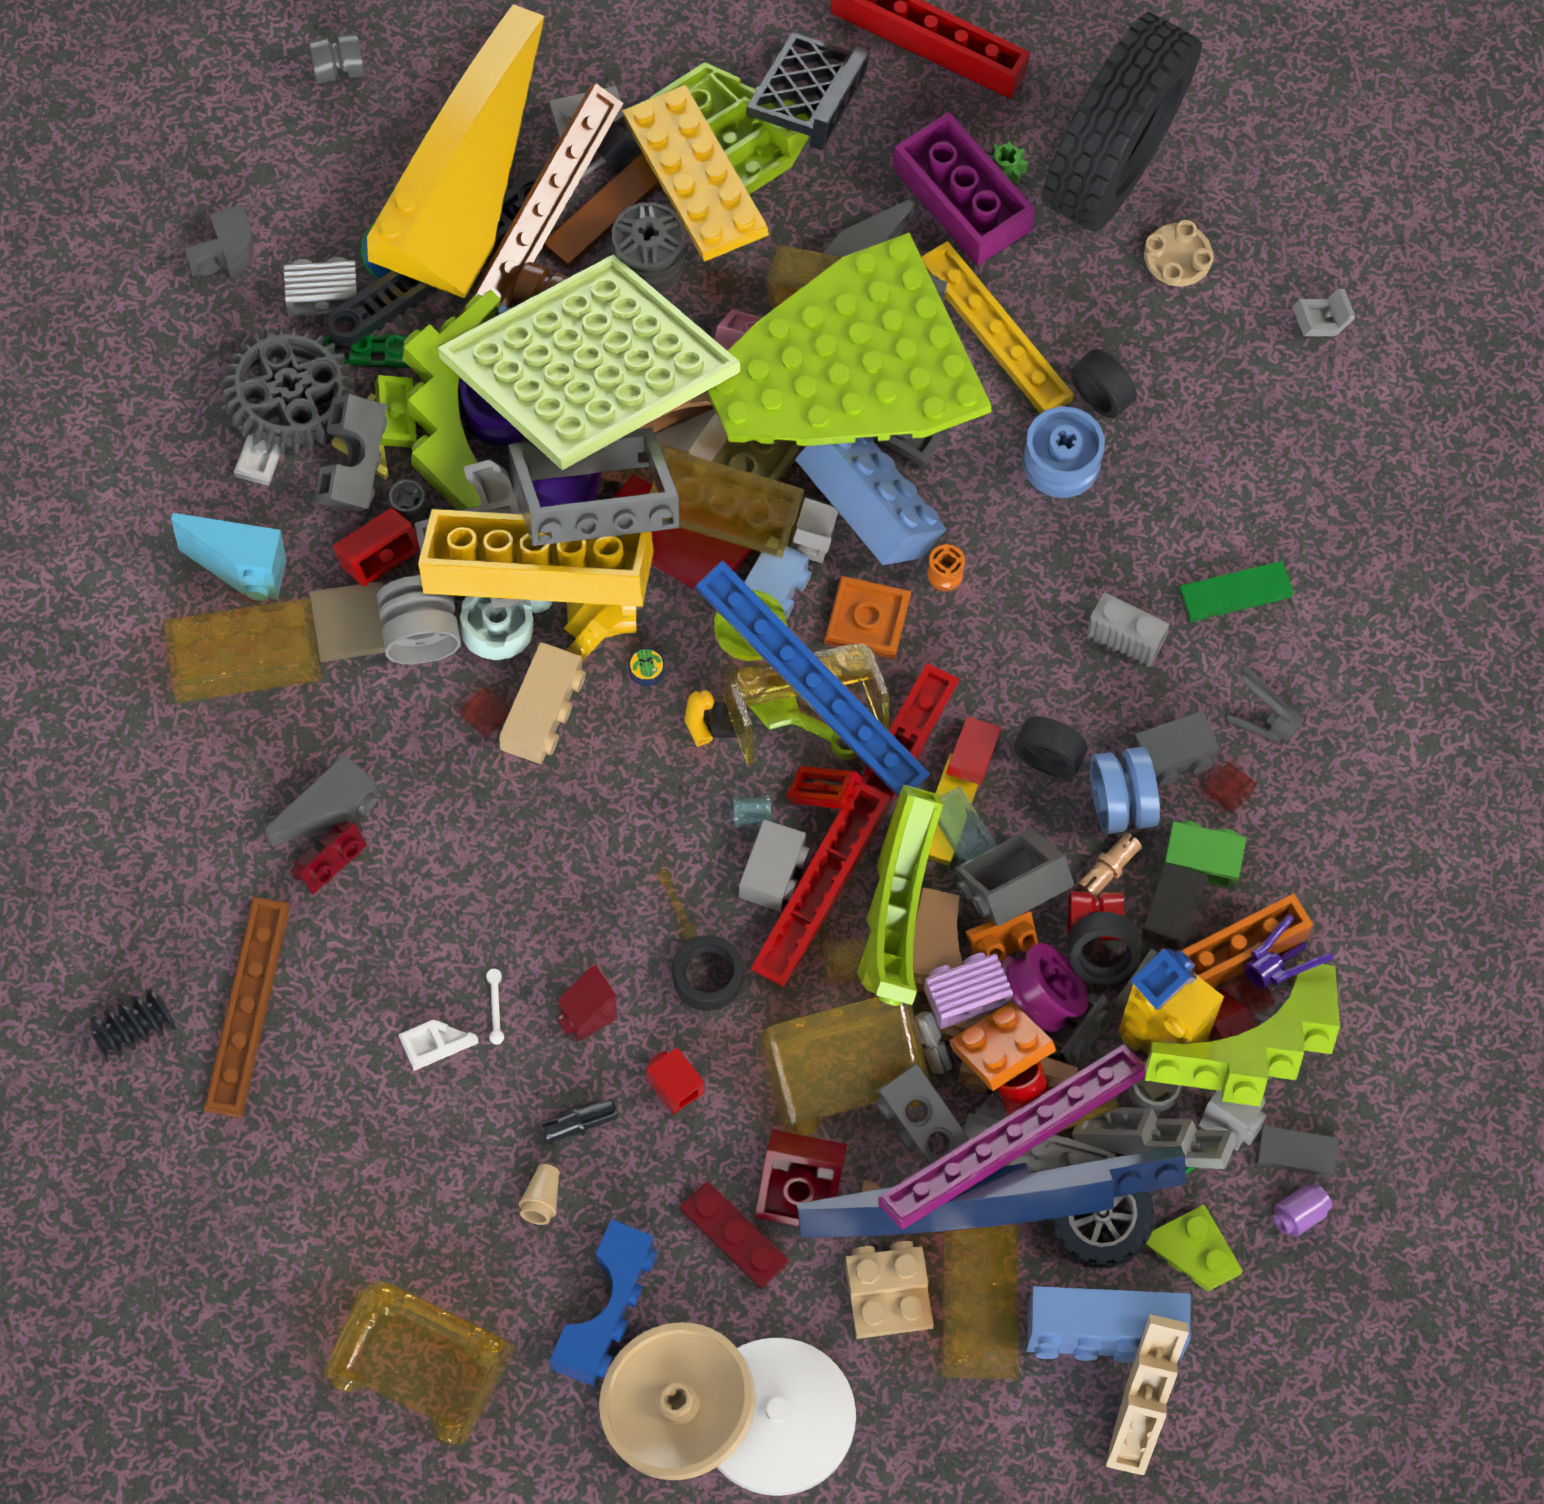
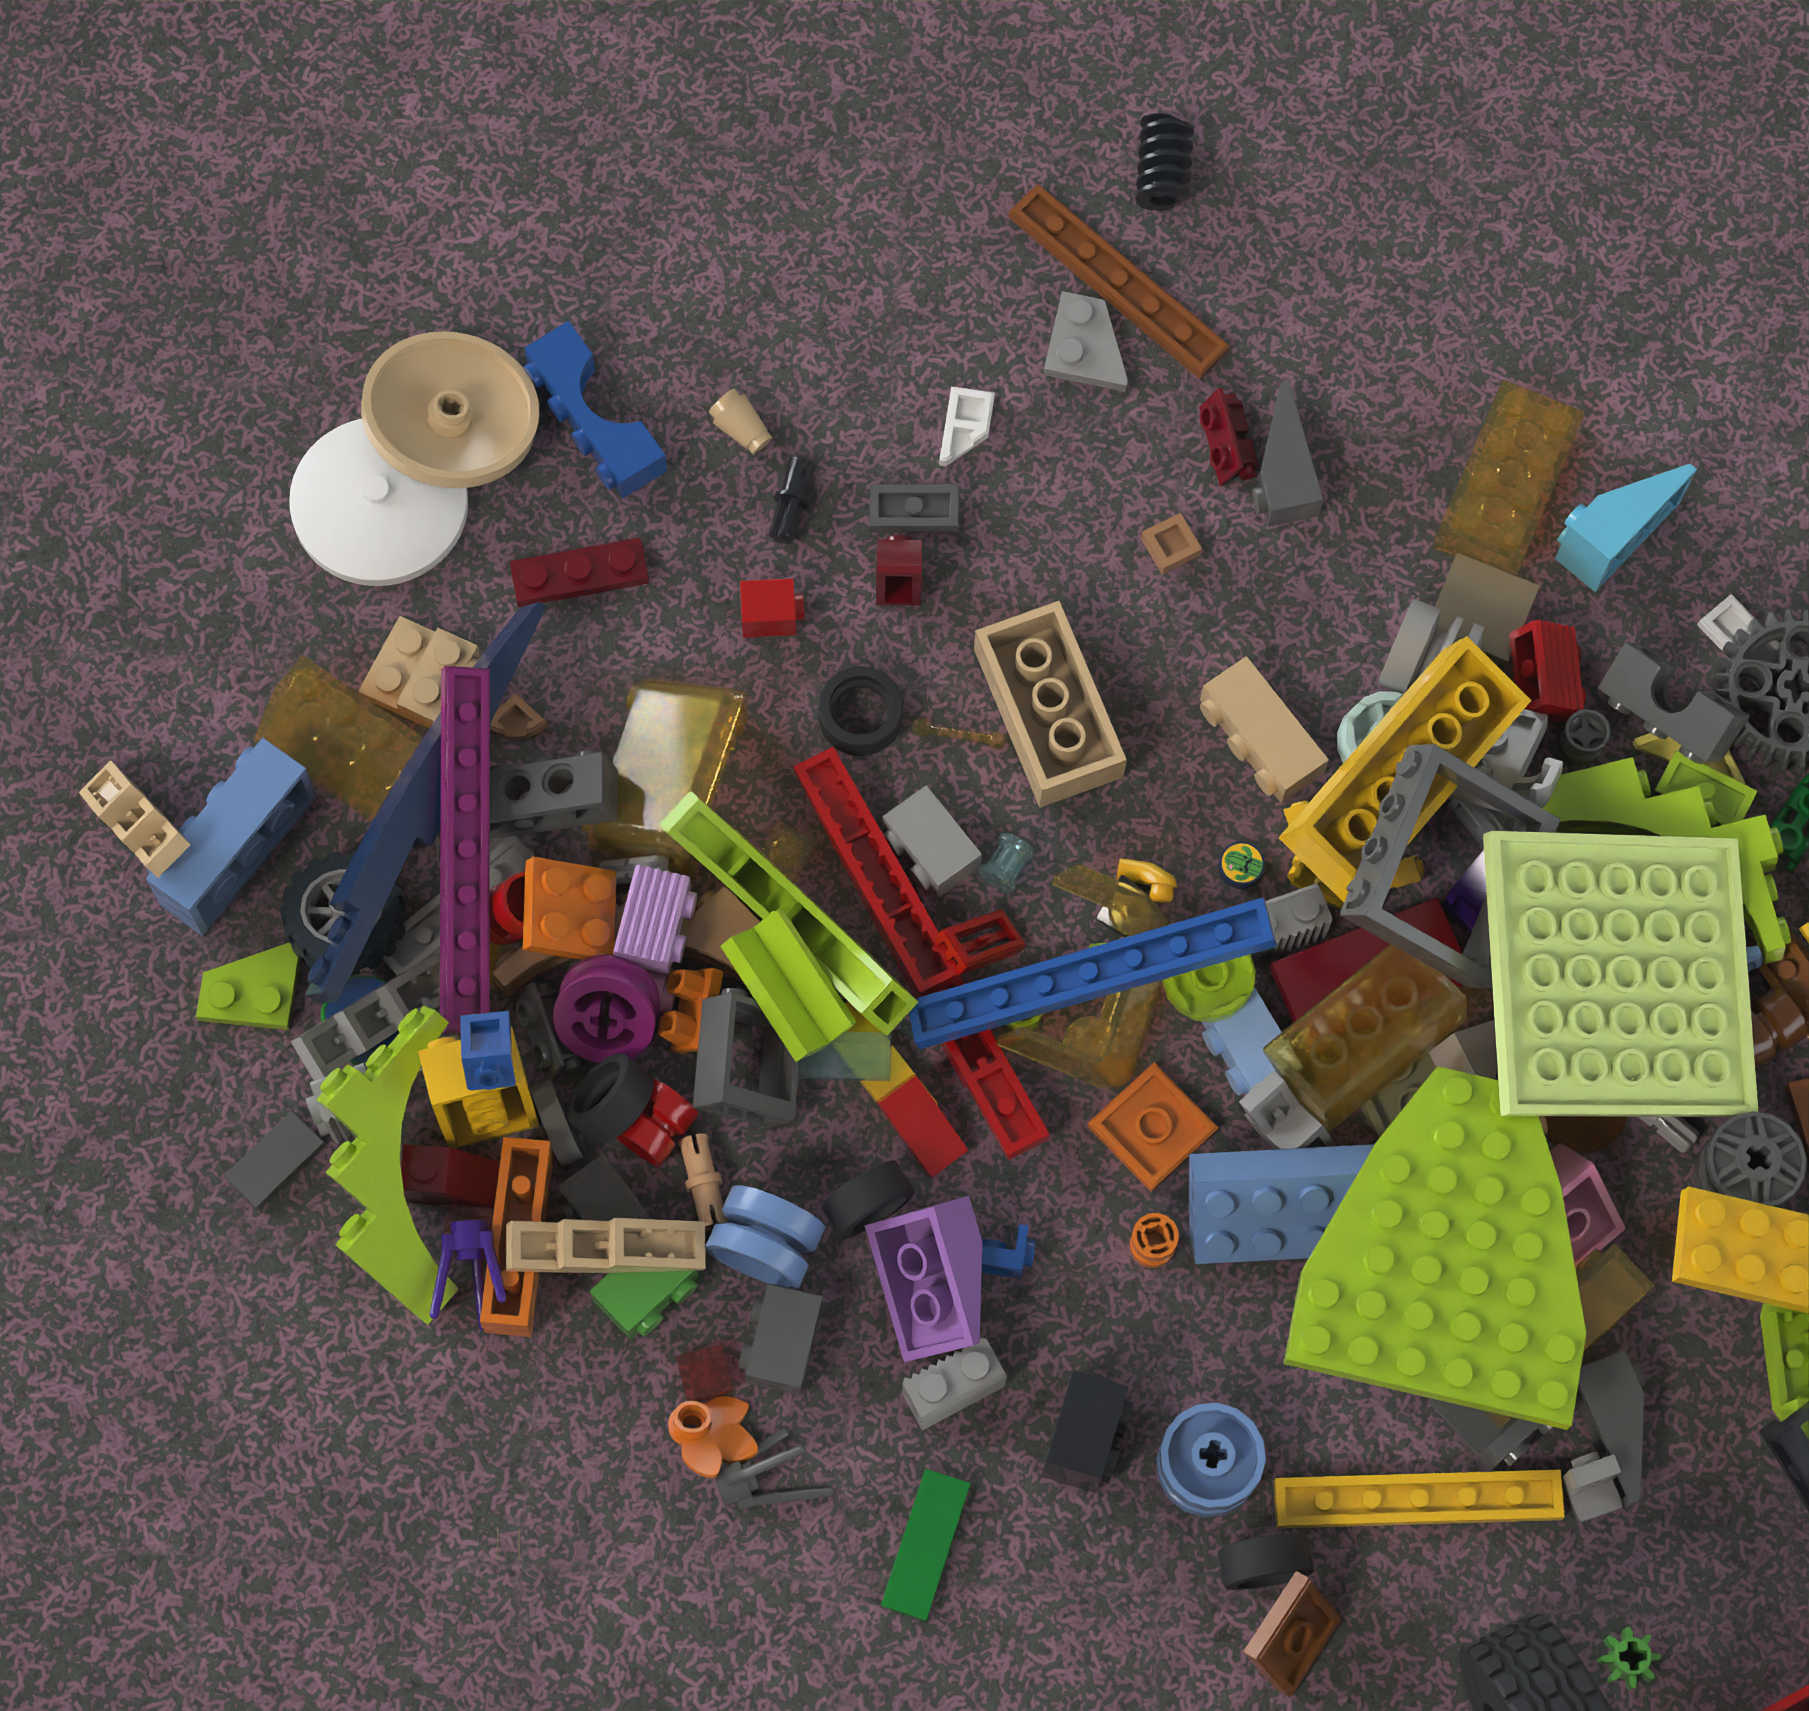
camera: 125 degrees right, 5 degrees up
clear yellow windscreen [323,1280,515,1444] -> none
clear red tile [459,686,511,738] -> none
white hinge [486,969,504,1045] -> none
dark red slope [755,1129,848,1226] -> none
magenta brick [892,112,1035,266] -> none
medium lavender brick [1273,1183,1332,1237] -> none
none -> tan slope [506,1218,706,1273]
none -> orange plate [668,1396,758,1478]
none -> lime panel [720,908,856,1062]
none -> medium lavender slope [865,1196,982,1362]
none -> dark grey plate [870,484,959,532]
none -> tan brick [974,601,1127,808]
none -> blue bracket [981,1224,1036,1279]
none -> black brick [1041,1370,1134,1494]
none -> light grey wing [1044,291,1128,392]
none -> medium nougat plate [1141,513,1202,575]
none -> dark orange plate [1243,1571,1342,1698]
none -> light grey brick [1251,883,1333,964]
none -> light grey bracket [1561,1452,1622,1523]

